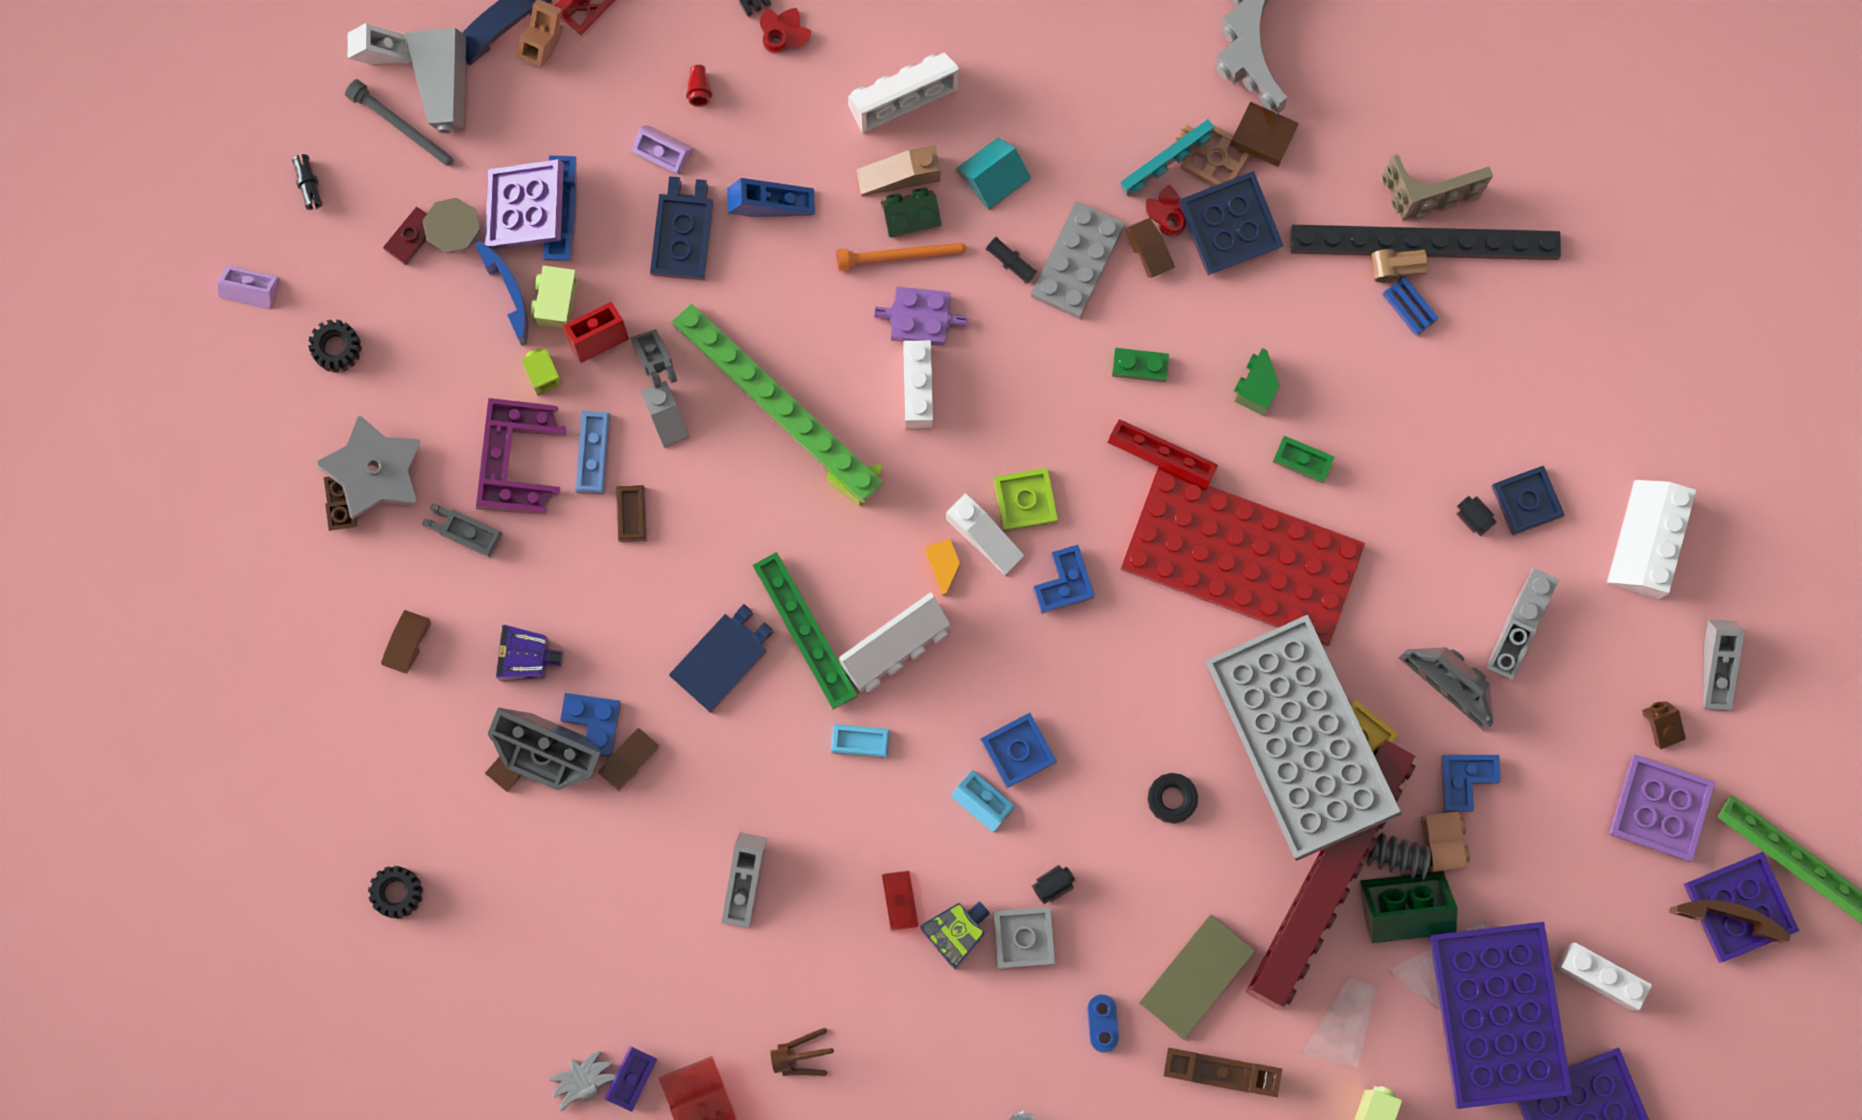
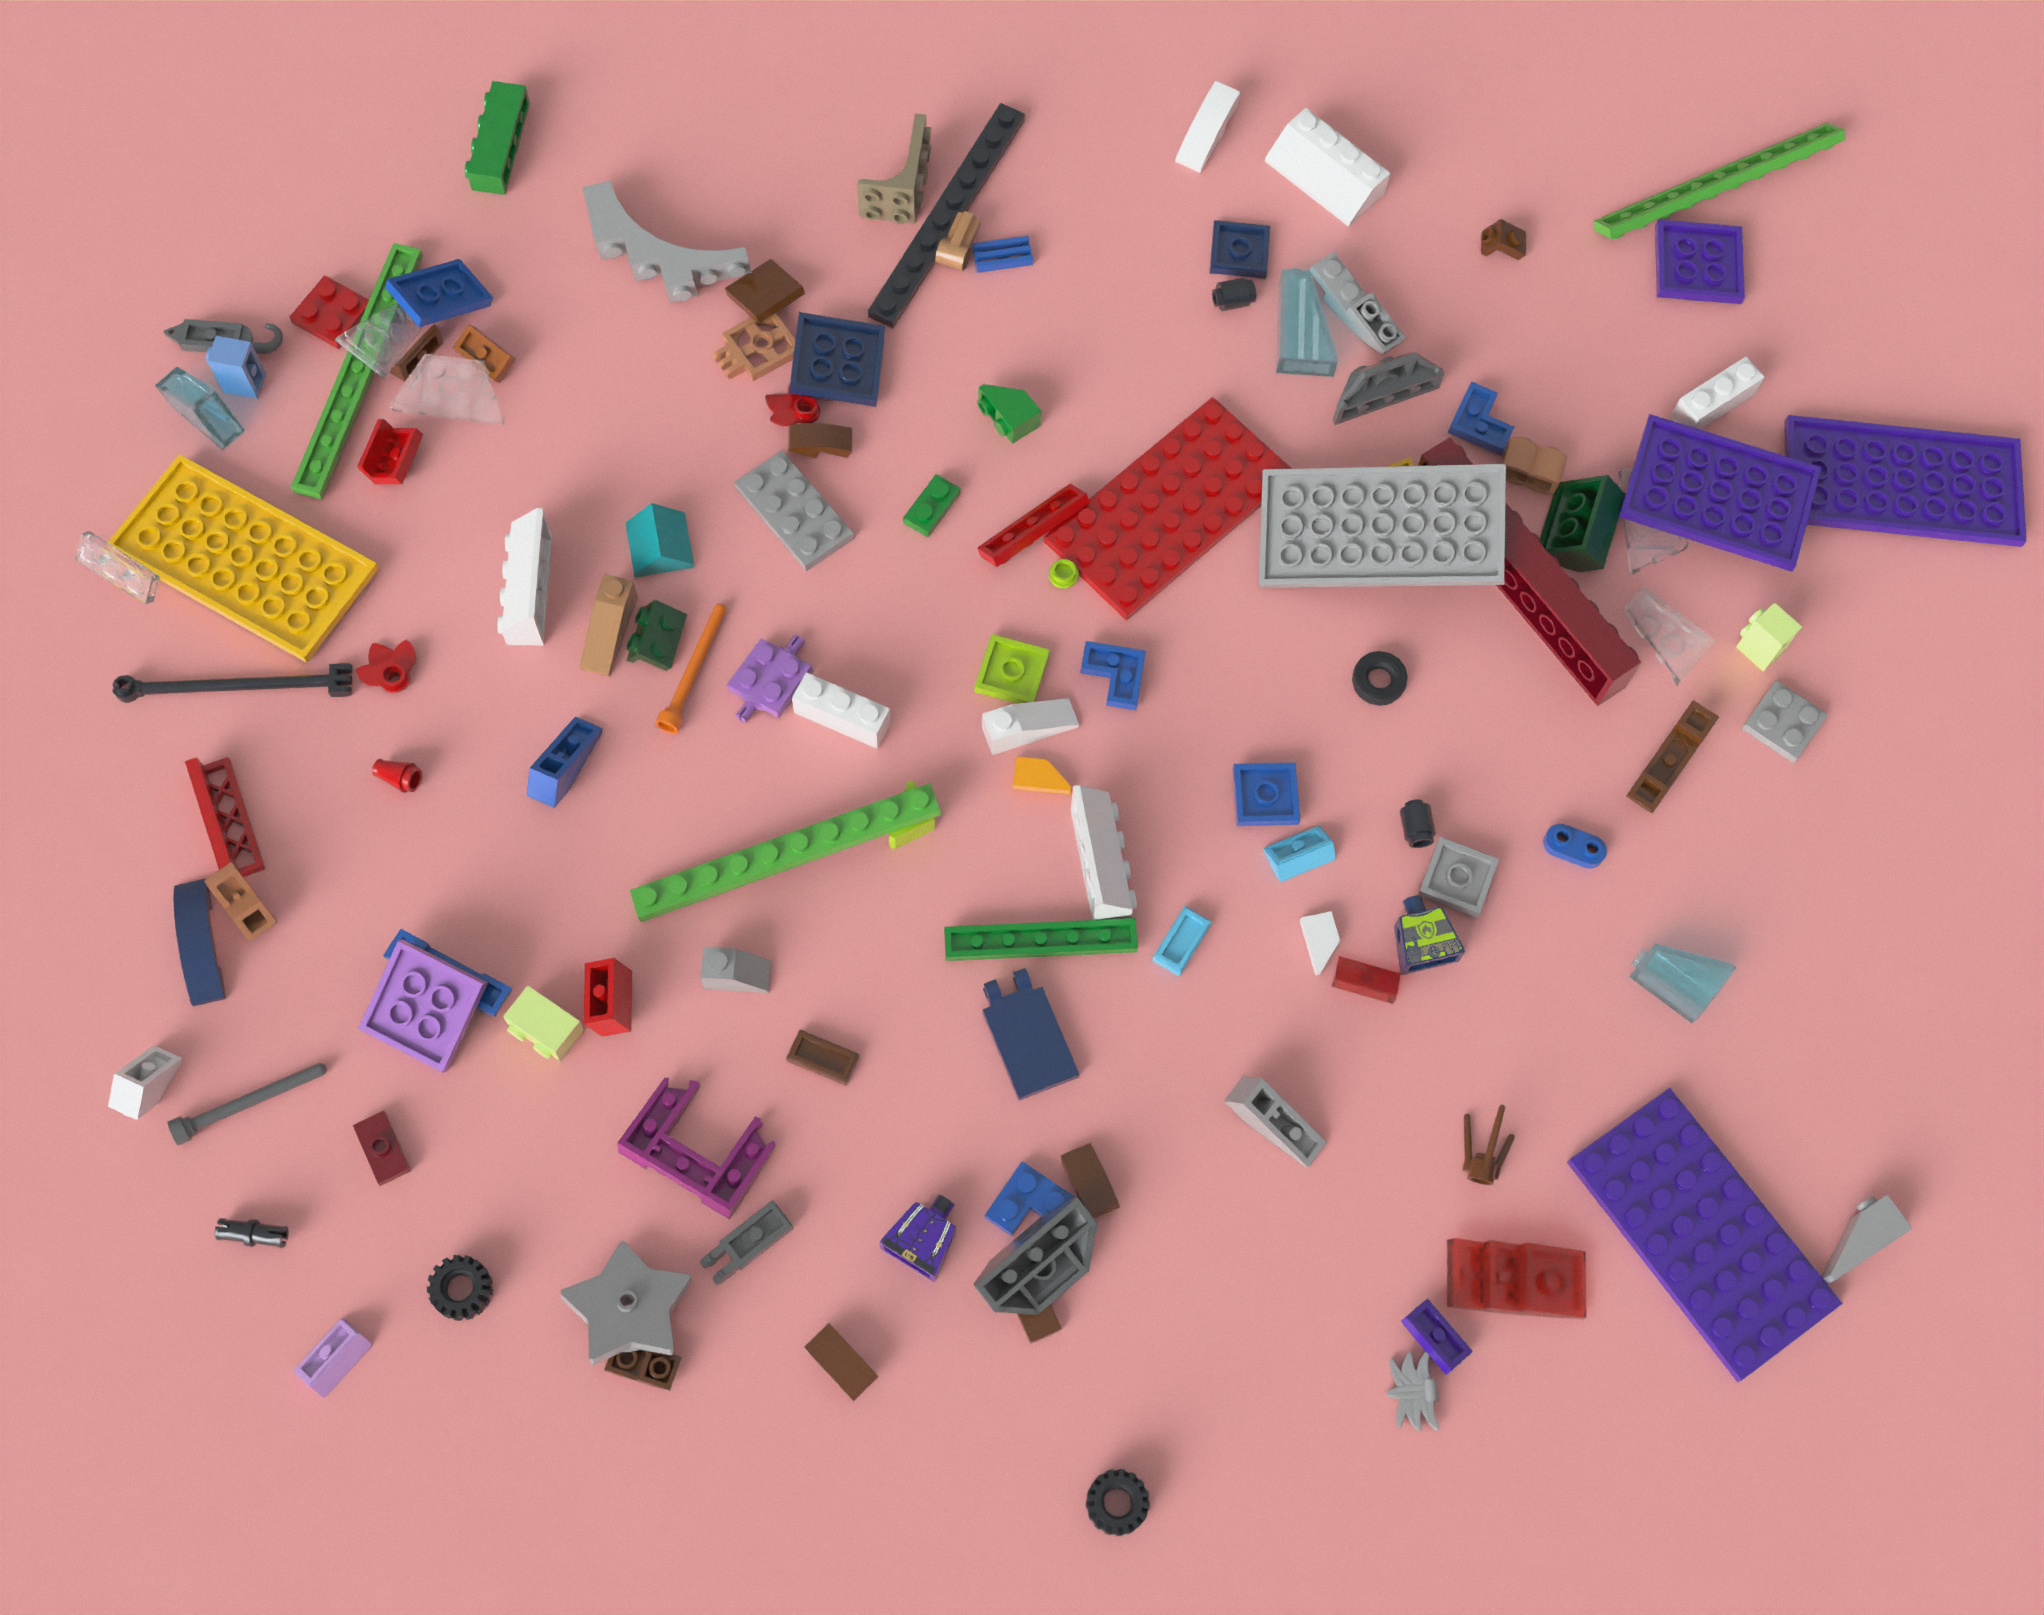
camera: 65 degrees left, 10 degrees down
light grey slope [406,28,466,134] -> none
dark tan piece [423,198,480,254] -> none
blue slope [475,241,528,346] -> none
lime brick [521,349,562,395] -> none
medium blue tile [576,411,610,494] -> none
dark grey hinge [630,329,677,389] -> none
lavender slope [631,125,693,174] -> none
dark blue tile [650,176,714,280] -> none
black pin [985,236,1037,284] -> none
teal plate [1120,119,1214,196] -> none
olive tile [1139,915,1255,1040] -> none
green plate [1273,436,1335,484] -> none
dark grey piece [1367,833,1431,881] -> none
medium lavender plate [1608,754,1715,862] -> none
reddish brown slope [1669,900,1790,943] -> none
light grey slope [1703,619,1745,710] -> none
none -> lime plate [1049,559,1079,589]
none -> white slope [1175,81,1240,173]
none -> clear light blue slope [1276,268,1338,377]
none -> white tile [1299,911,1340,976]

